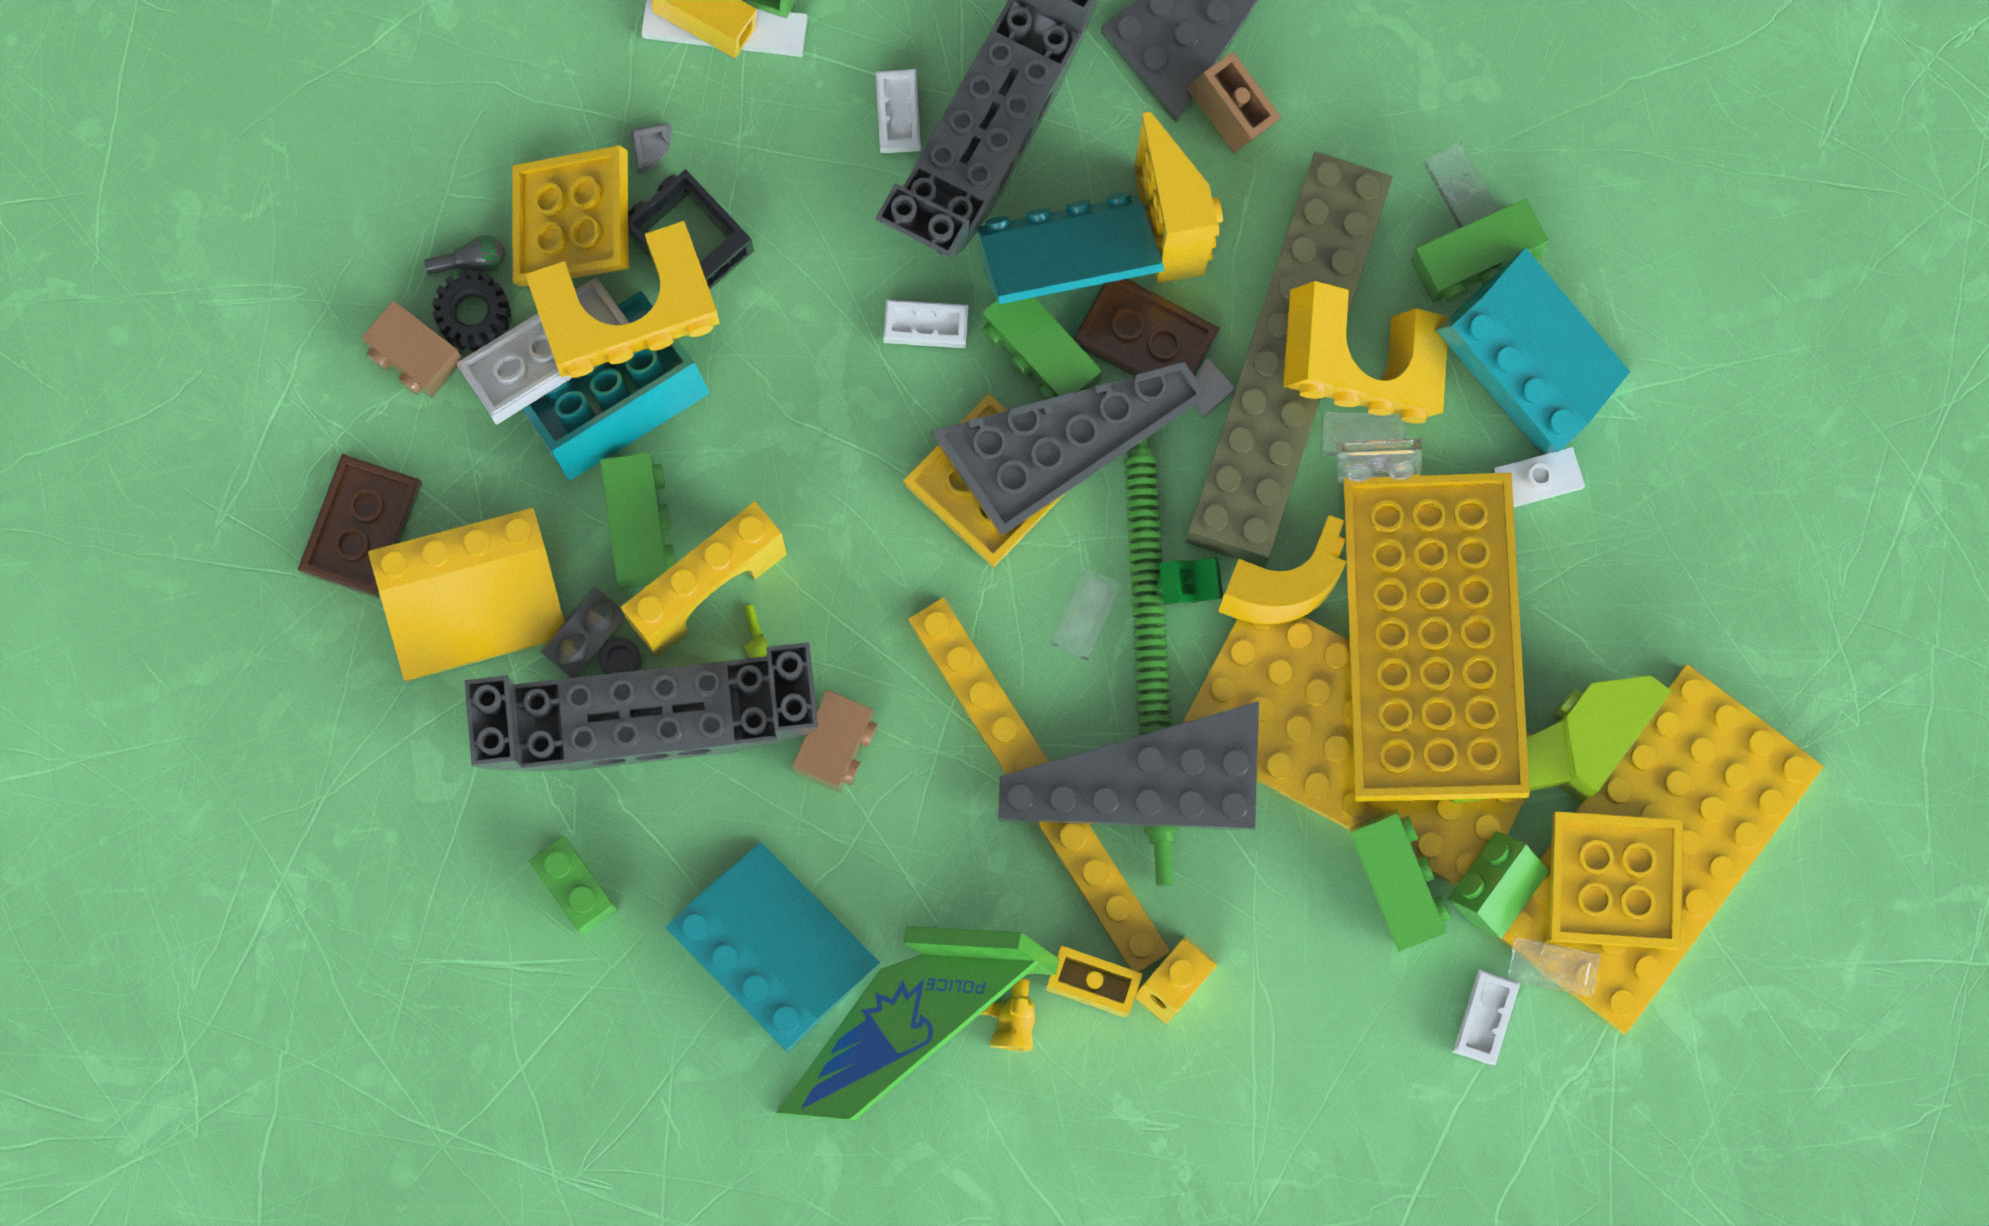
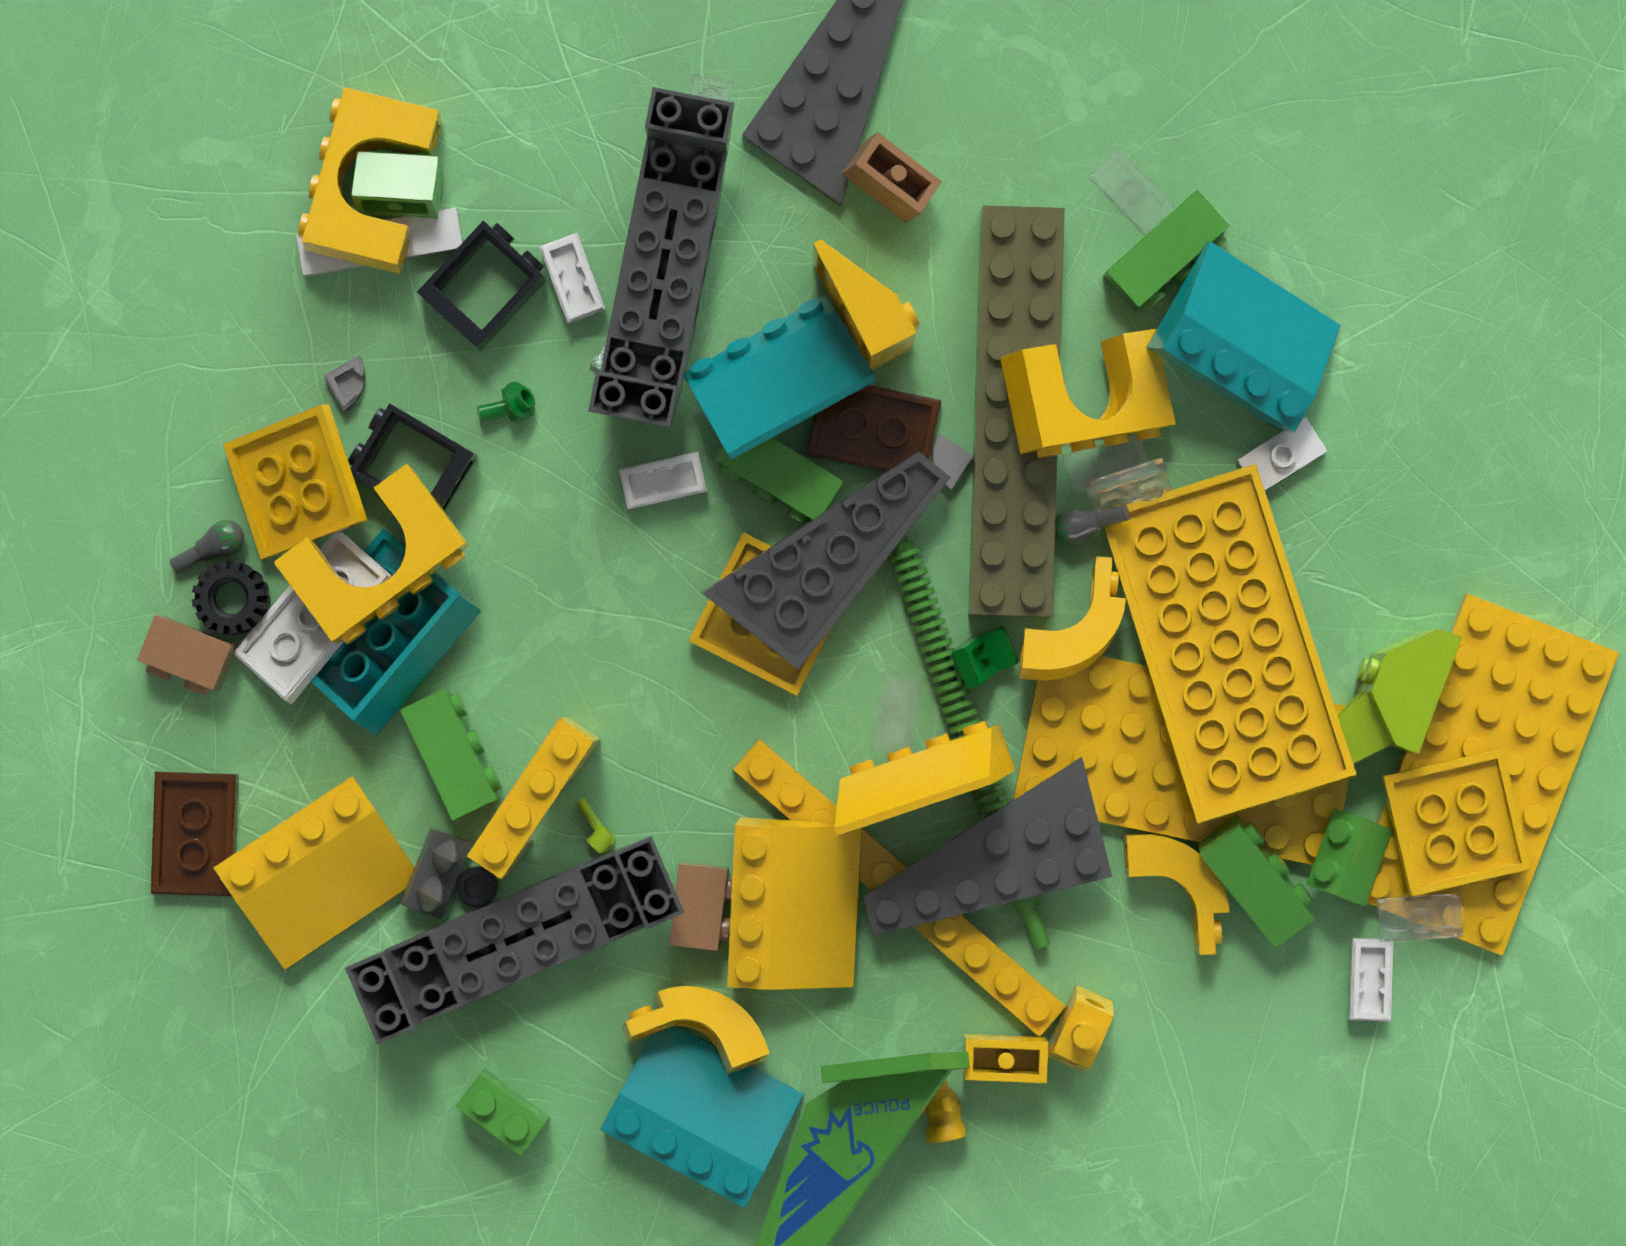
camera: 15 degrees left, 10 degrees up
none -> black window [417,220,546,351]
none -> green plate [477,382,535,423]
none -> yellow arch [622,986,770,1075]
none -> yellow slope [727,817,862,990]
none -> yellow slope [834,721,1015,836]
none -> dark grey piece [1055,505,1130,546]
none -> yellow arch [1123,834,1230,955]

